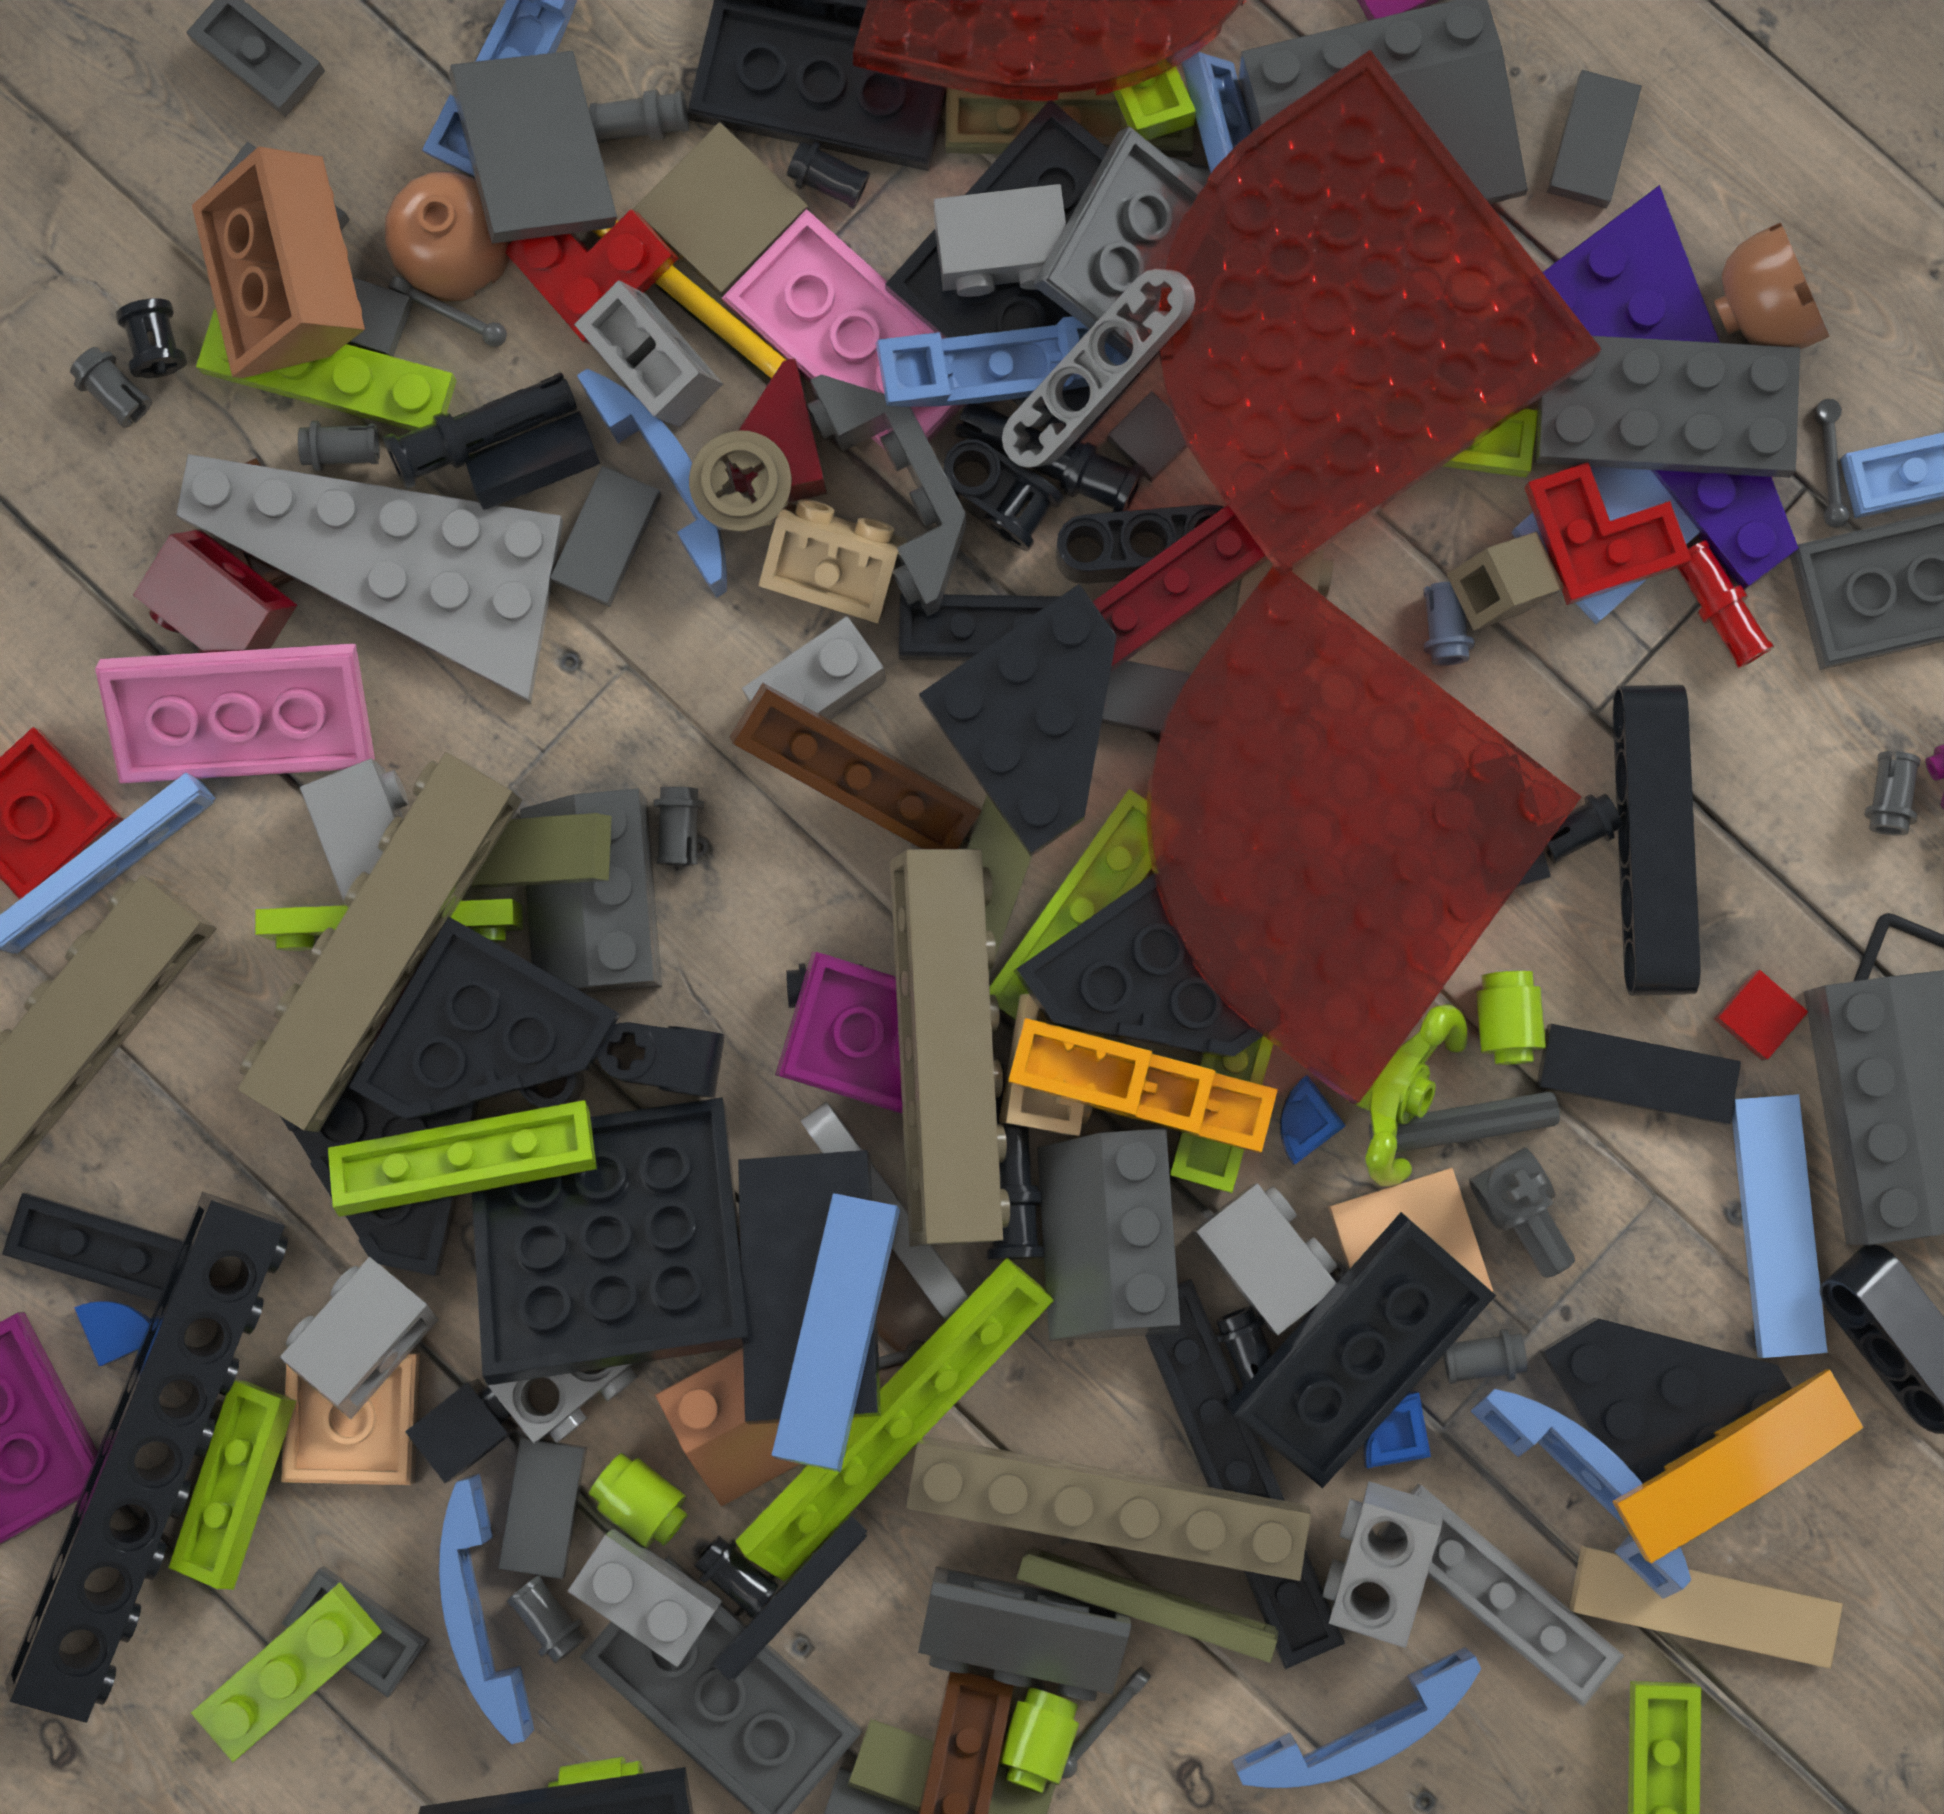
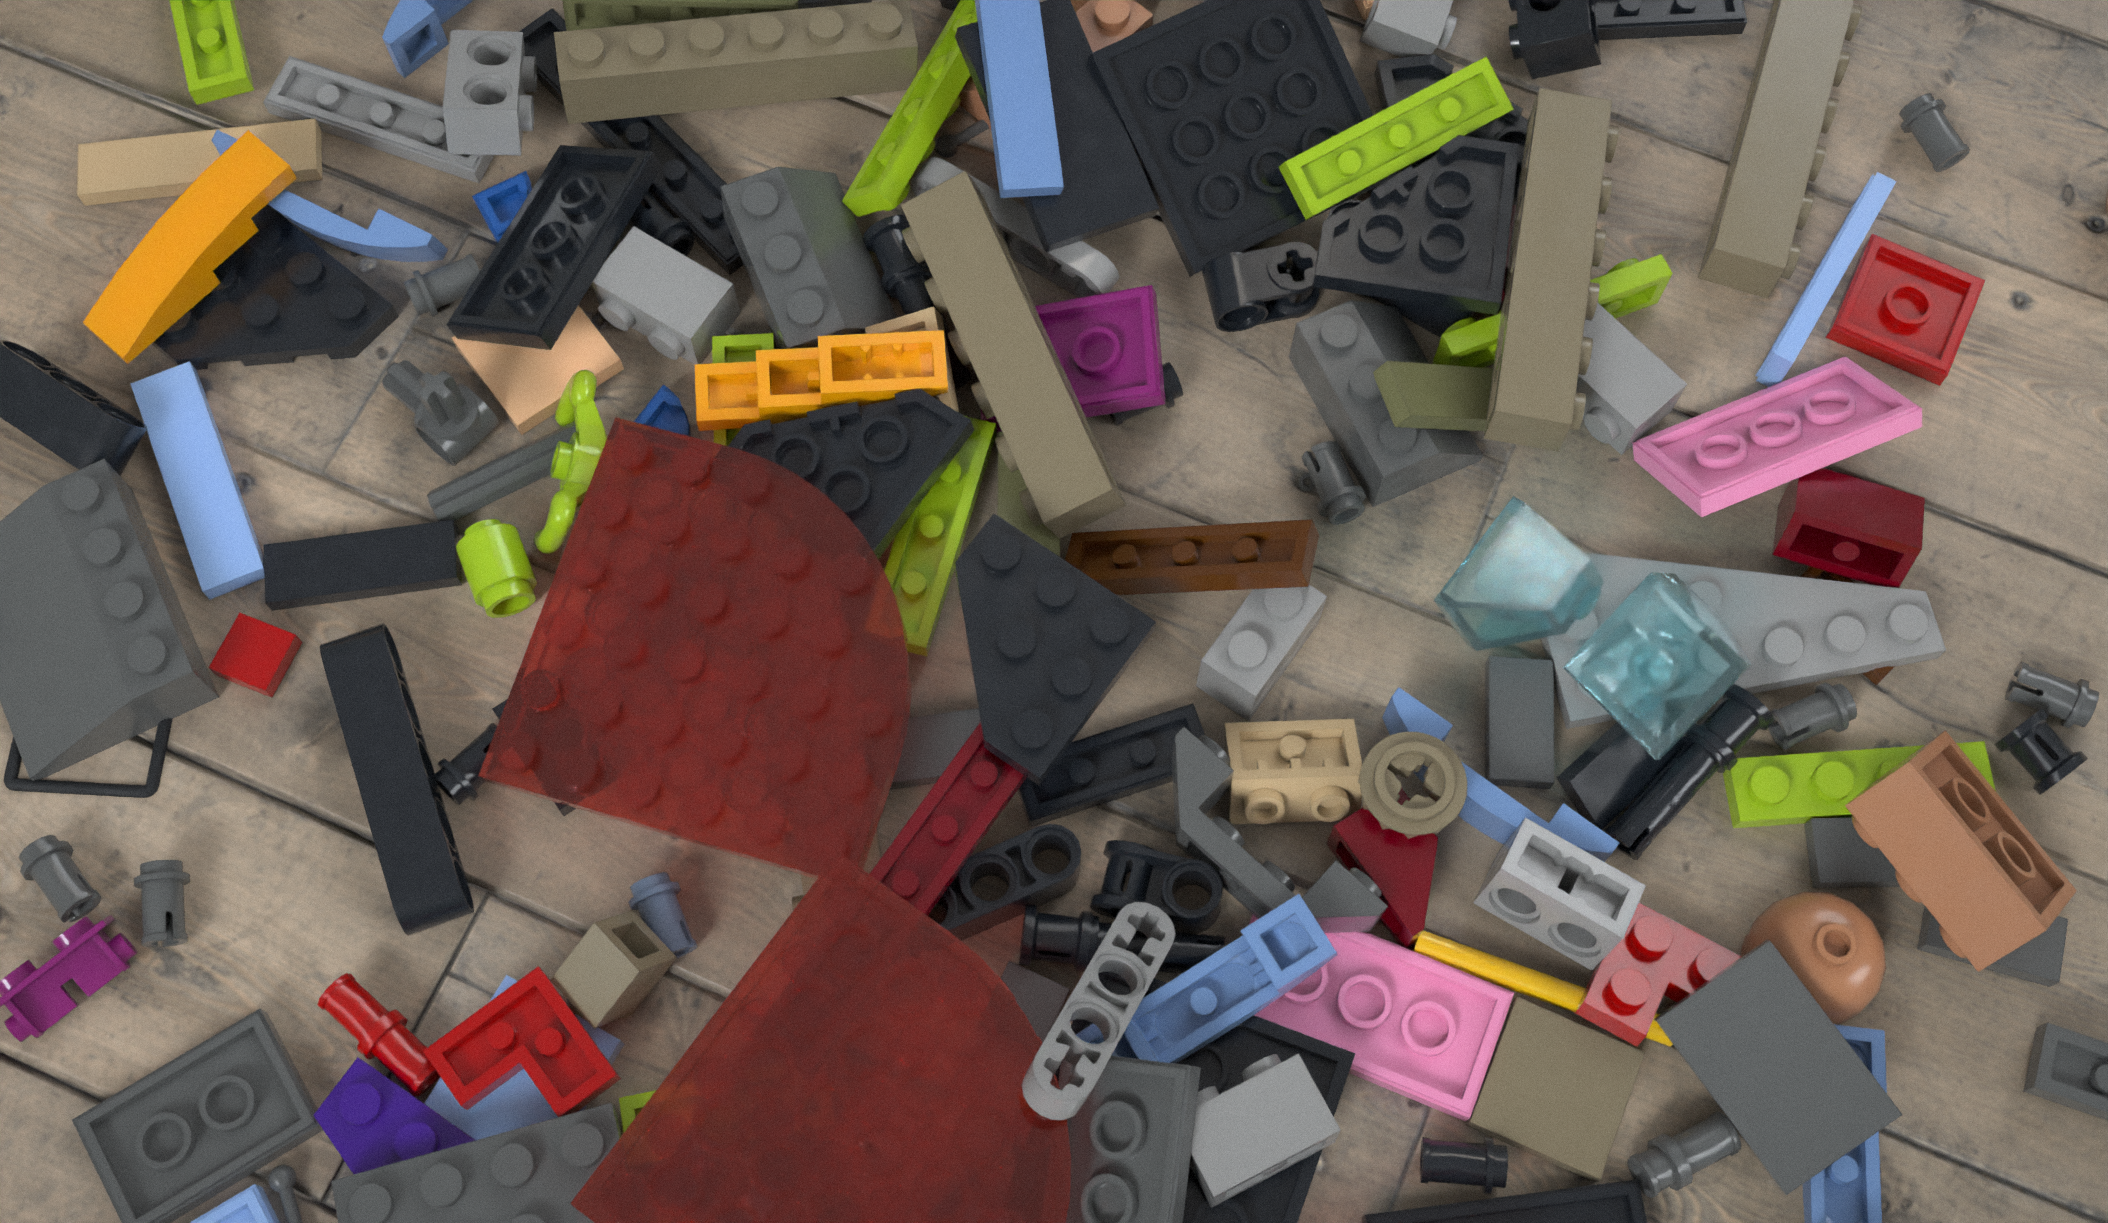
camera: 155 degrees right, 15 degrees down
dark grey hinge [388,276,507,347] -> none
none -> clear light blue slope [1434,496,1604,651]
none -> clear light blue slope [1562,572,1752,760]

